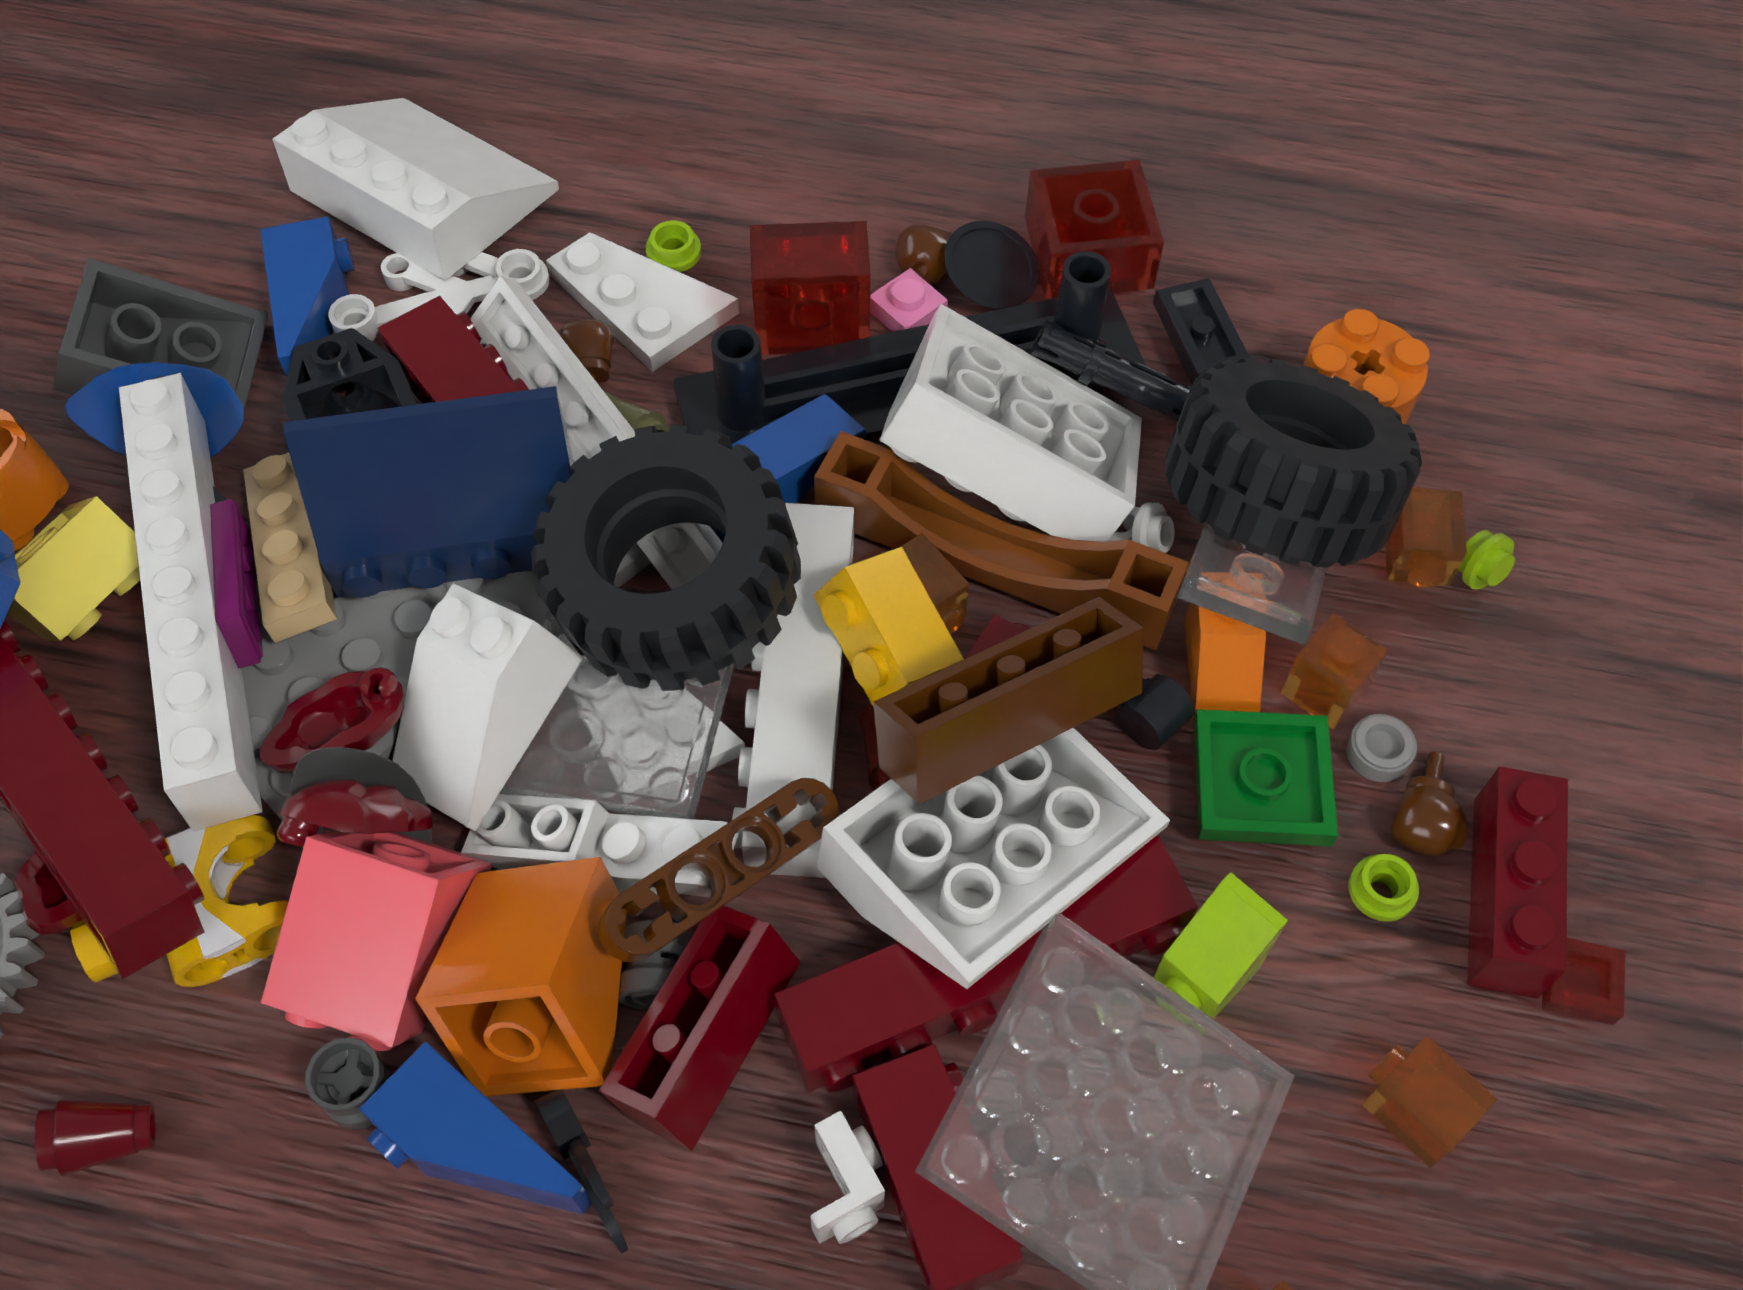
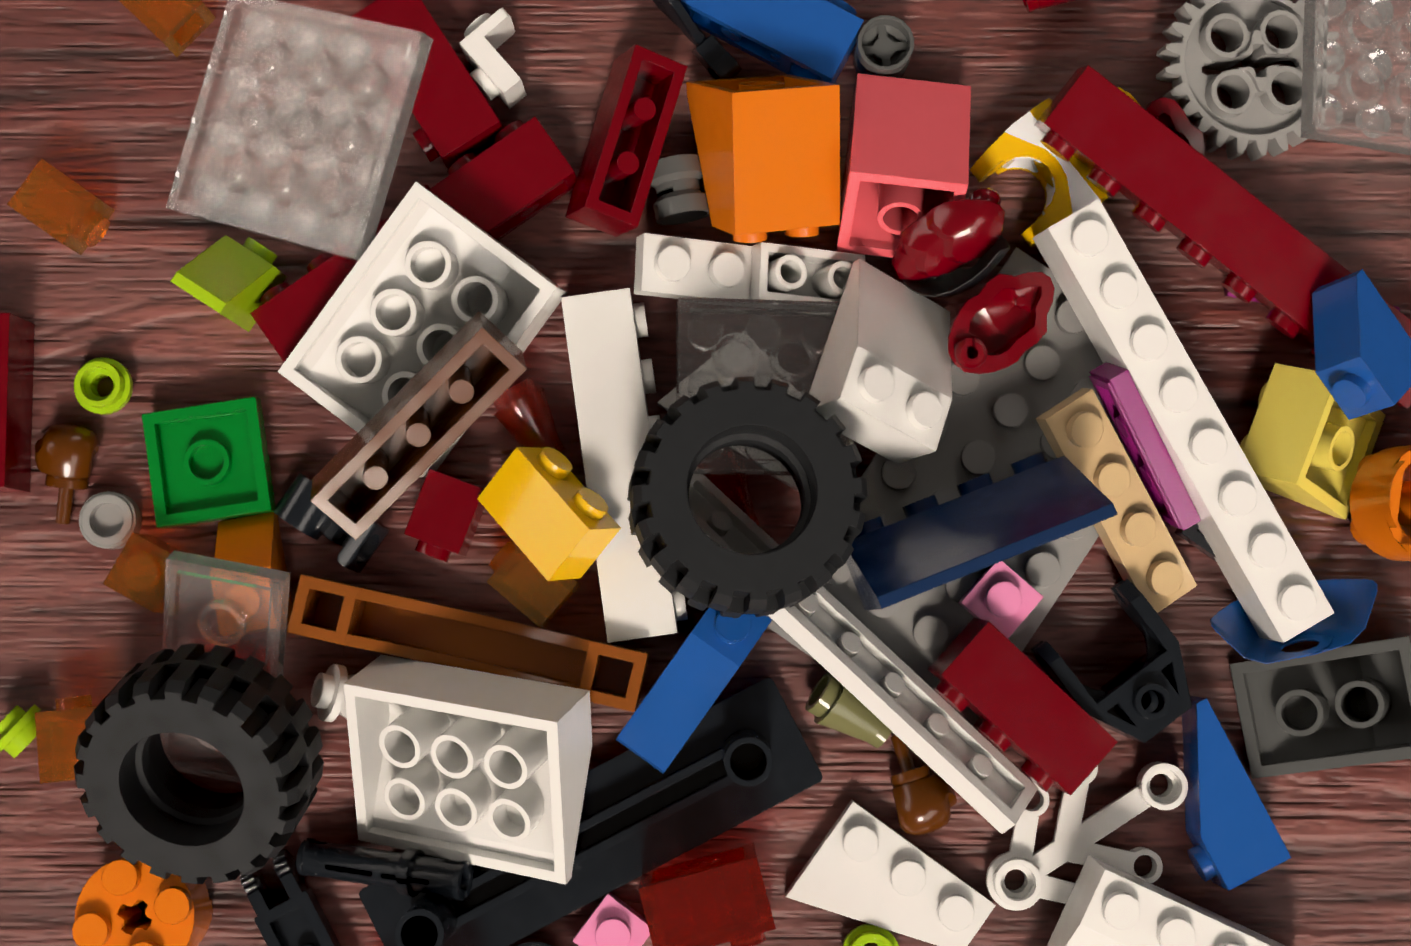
camera: 170 degrees right, 25 degrees up
reddish brown beam [598,778,839,962] -> none

